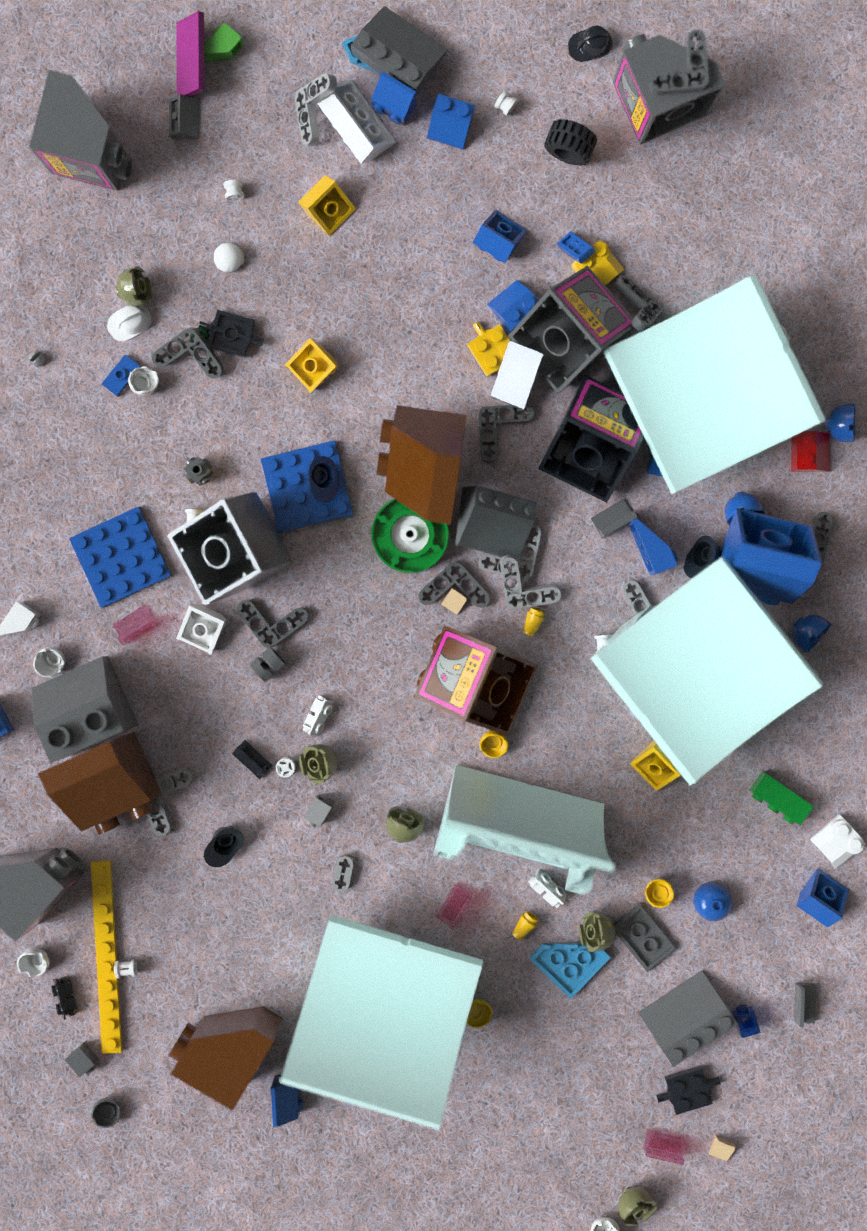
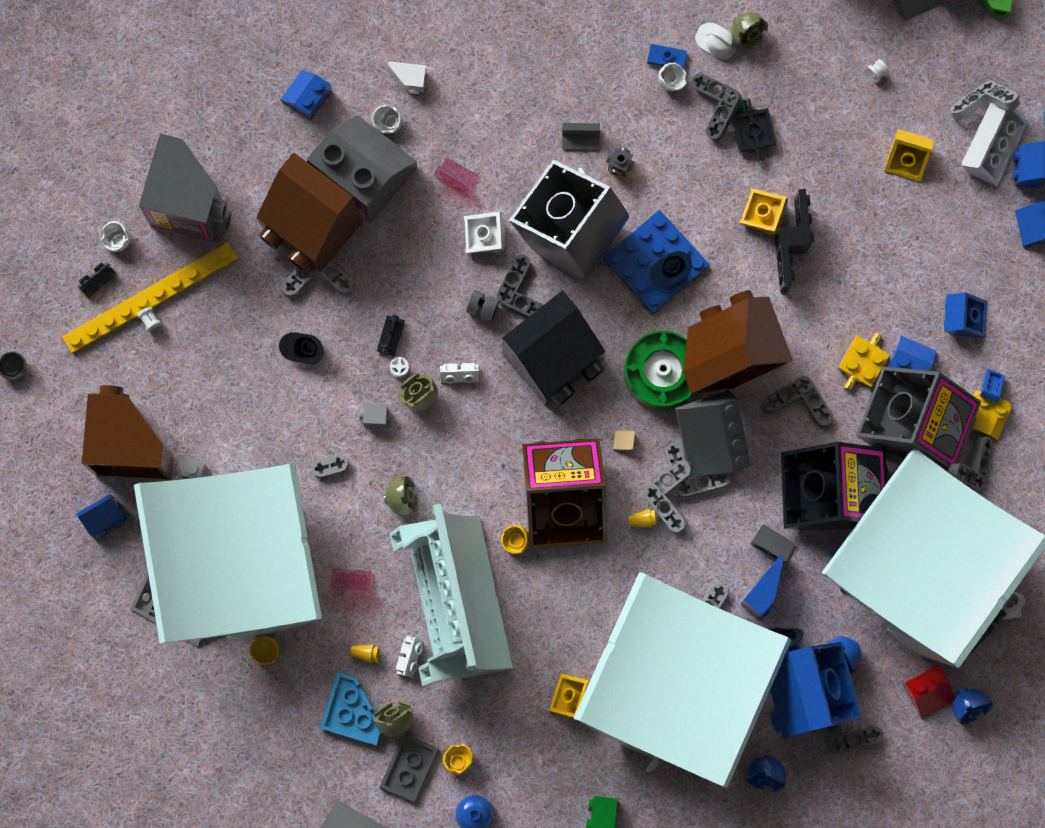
camera: 60 degrees right, 10 degrees down
dark grey brick [65,1042,99,1077] -> none
blue plate [69,506,171,608] -> none
white hair [214,243,244,273] -> none
dark grey beam [419,562,490,608] -> none
tile [491,340,545,409] -> none
none -> light grey brick [179,456,207,479]
none -> black slope [502,290,606,406]
none -> dark grey panel [562,123,600,150]
none -> black bracket [775,189,814,292]

